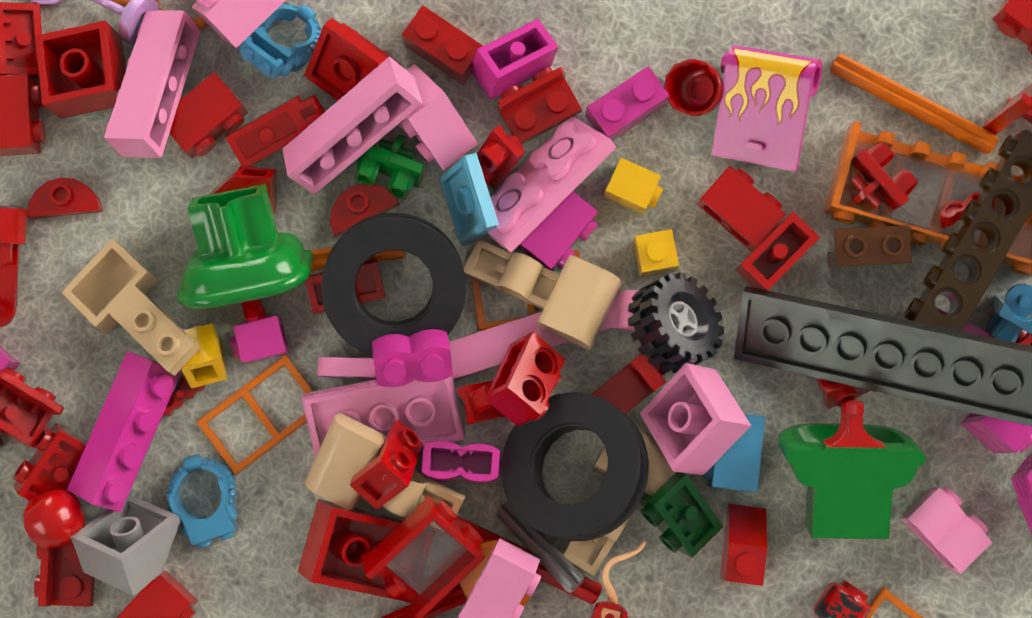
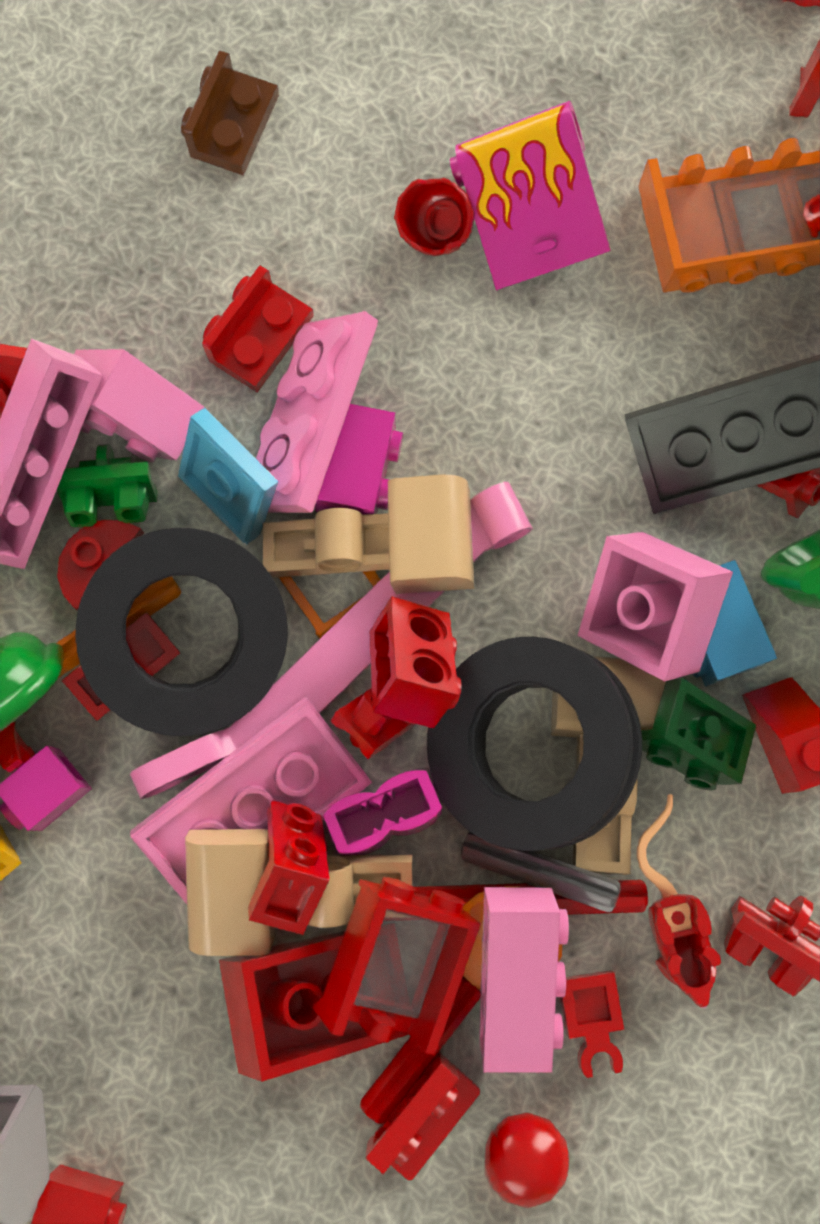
camera: 30 degrees left, 5 degrees down
dark azure piece [166,454,239,549] -> none
orange window [196,355,313,475] -> none
dark pink brick [372,329,453,387] -> none
red brick [402,5,483,86] -> none
dark pink brick [470,19,559,100] -> none
red hips [477,125,525,190] -> none
dark pink brick [585,66,669,141] -> none
red bracket [590,354,666,414] -> none
yellow brick [604,158,664,215] -> none
black wheel [627,272,724,373] -> none
yellow brick [632,229,679,278] -> none
red brick [697,166,786,252] -> none
red brick [735,211,820,292] -> none
reddish brown bracket [827,226,912,267] -> none
orange axle [830,54,999,154] -> none
red hips [850,142,919,211] -> none

